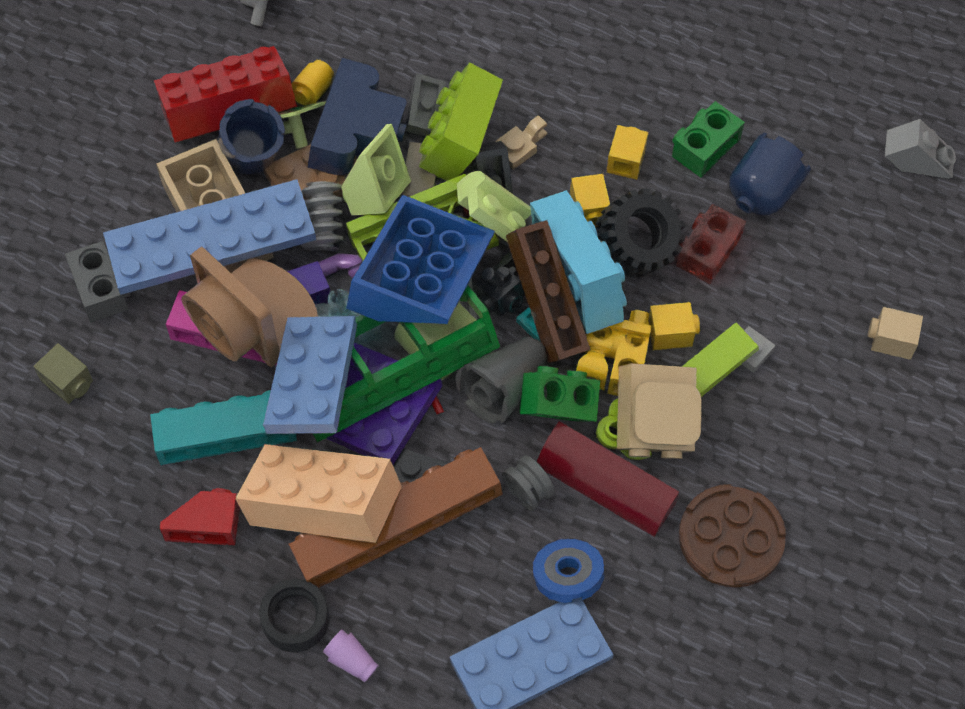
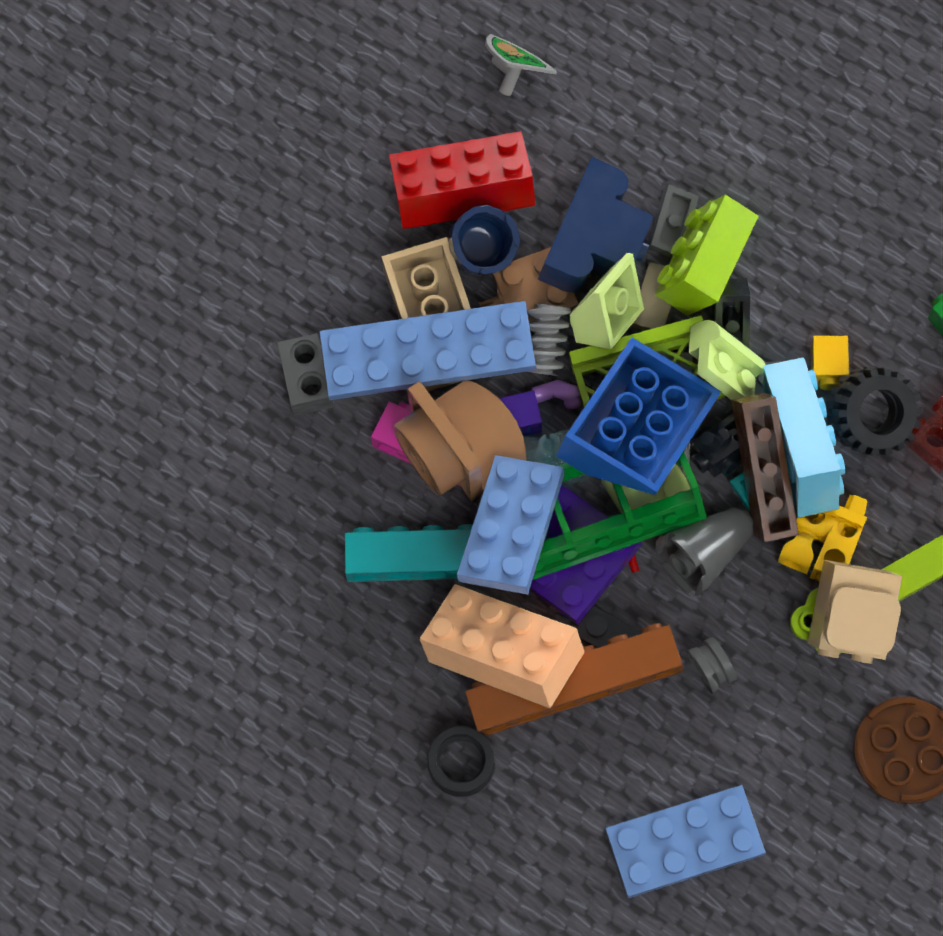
camera: 15 degrees right, 10 degrees up
olive brick [33,343,93,404] -> none
red slope [160,488,240,545] -> none
yellowish green shield [278,101,326,149] -> none
yellow brick [291,60,334,105] -> none
lavender cone [323,630,379,683] -> none
tan plate [495,116,547,169] -> none
green brick [520,366,600,422] -> none
blue tile [533,539,604,603] -> none
dark red brick [537,421,679,537] -> none
yellow brick [606,125,648,180] -> none
yellow brick [649,302,700,350] -> none

